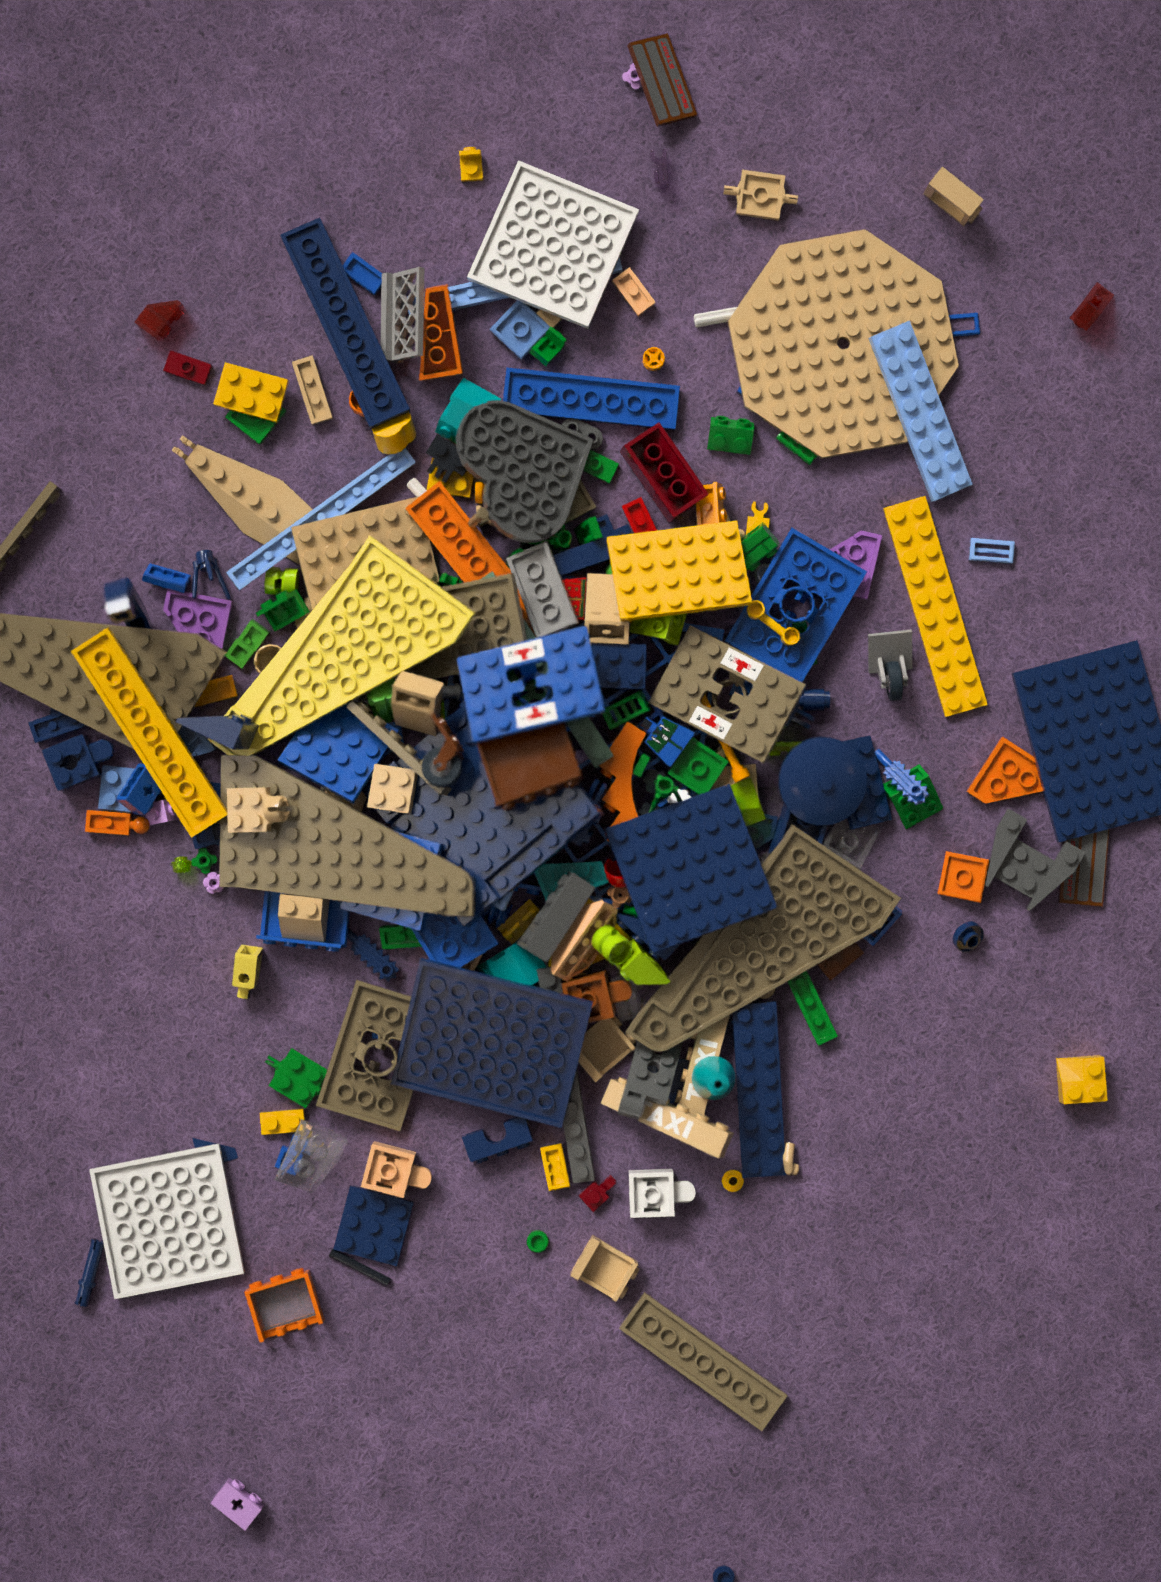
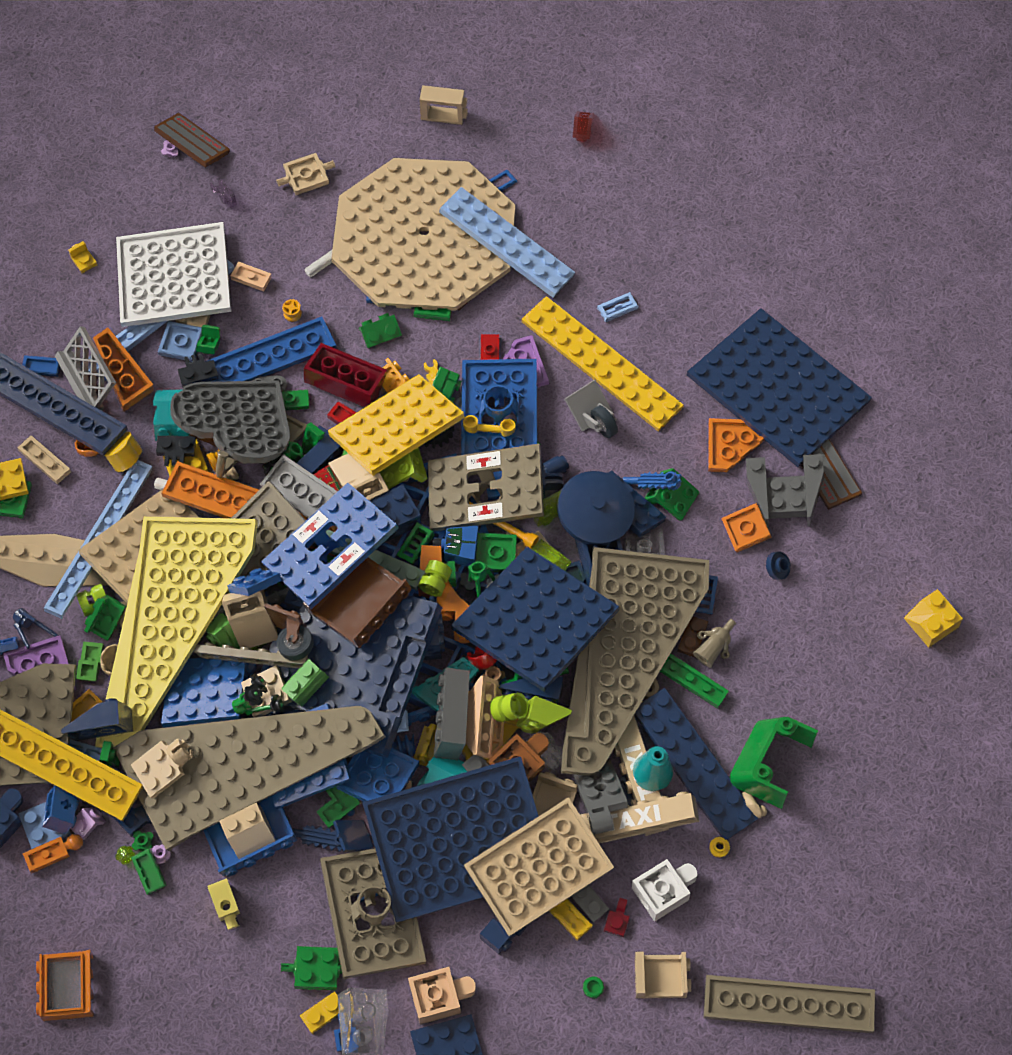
camera: 30 degrees left, 25 degrees down
none -> window [36,950,94,1021]
none -> green plate [99,741,120,768]
none -> green plate [131,848,167,895]
none -> black hinge [178,353,219,388]
none -> blue plate [227,568,282,596]
none -> black plant [232,674,284,715]
none -> bright green brick [281,659,329,707]
none -> dark blue piece [333,820,374,852]
none -> lime wheel [418,560,452,597]
none -> tan plate [464,797,614,936]
none -> red plate [481,334,499,360]
none -> dark tan piece [693,619,736,668]
none -> green windscreen [729,717,818,809]

